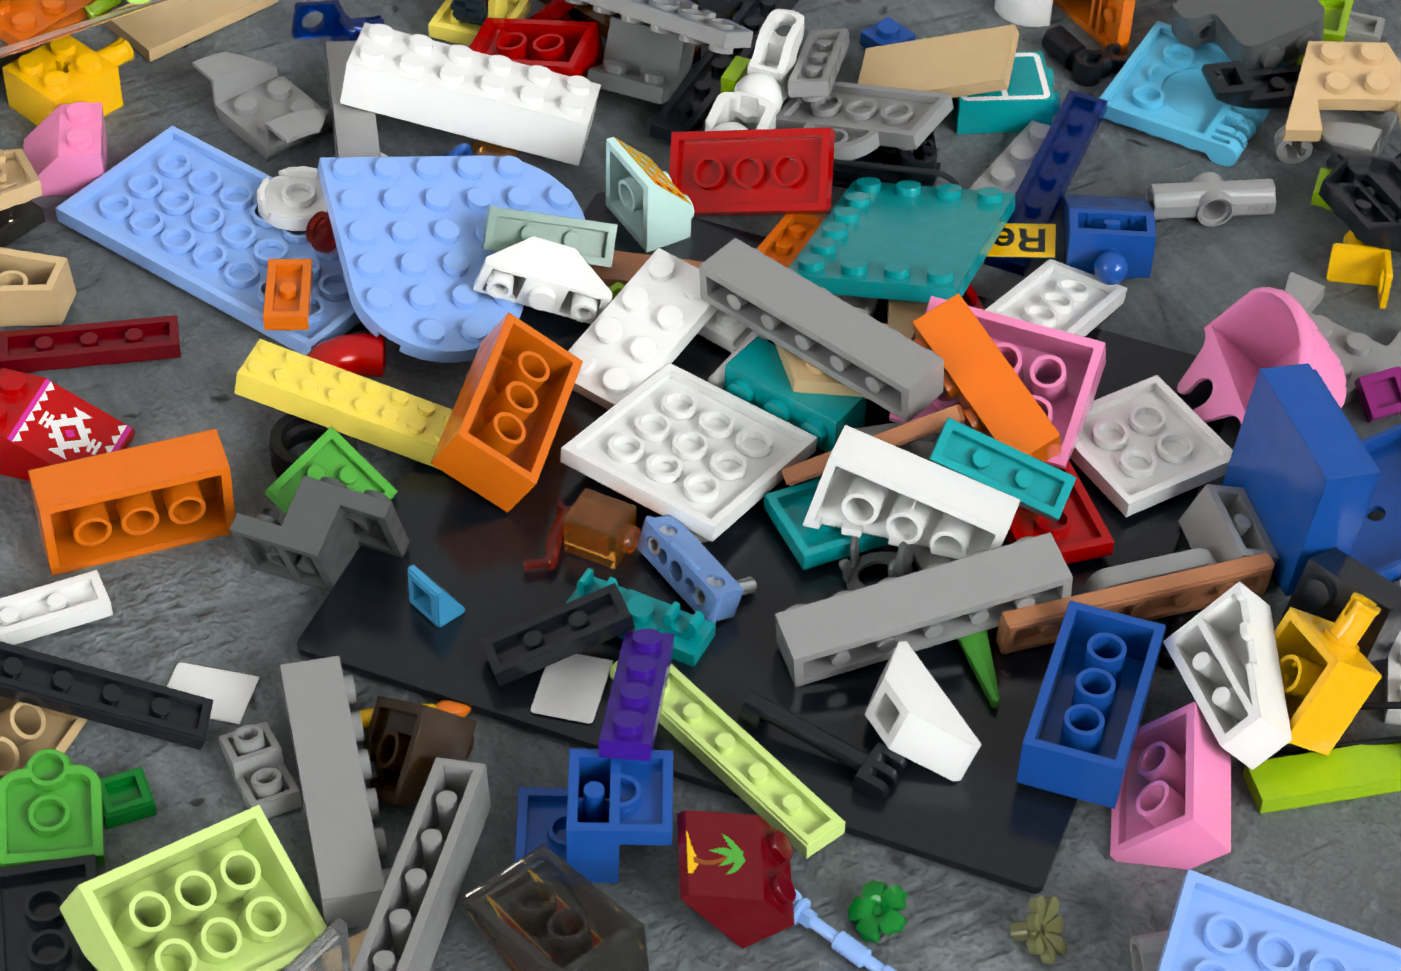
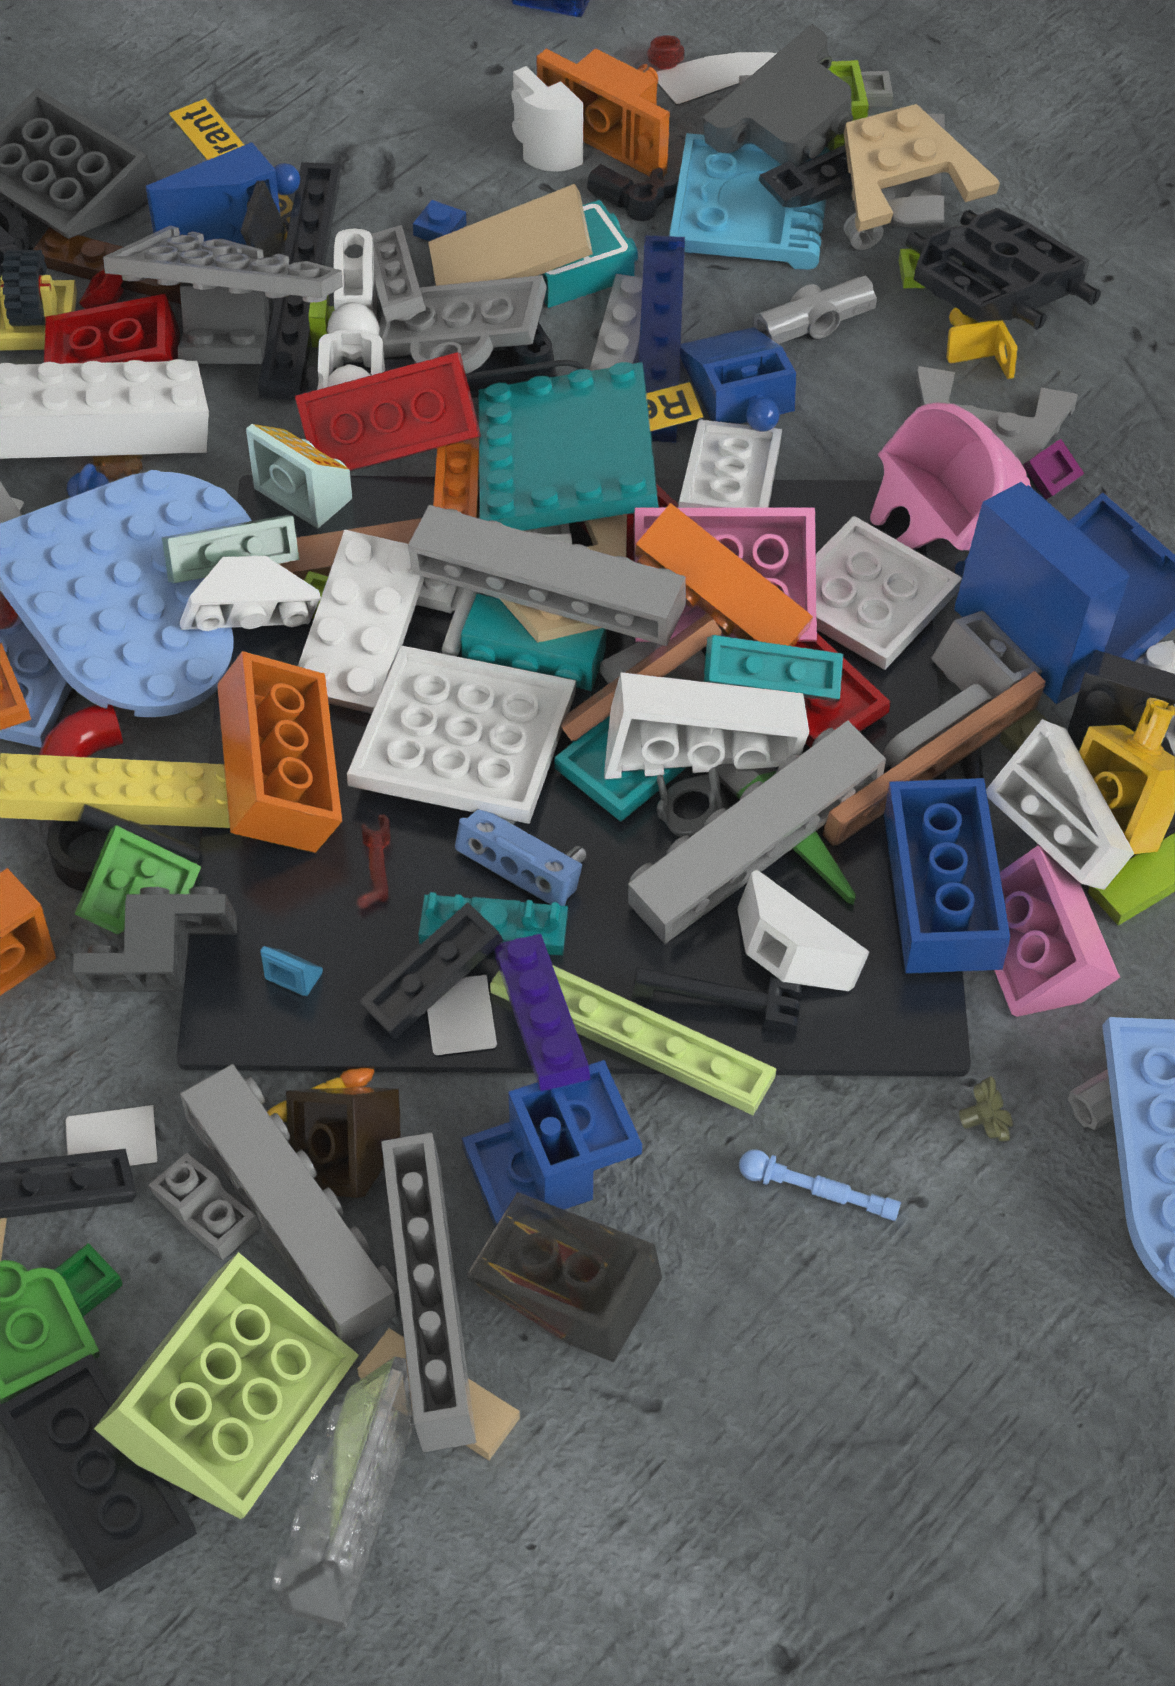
camera: 20 degrees left, 10 degrees up
clear orange brick [564,488,640,569] -> none
dark red slope [677,810,796,949] -> none
green plant [848,880,908,944] -> none
none -> black piece [78,804,201,864]

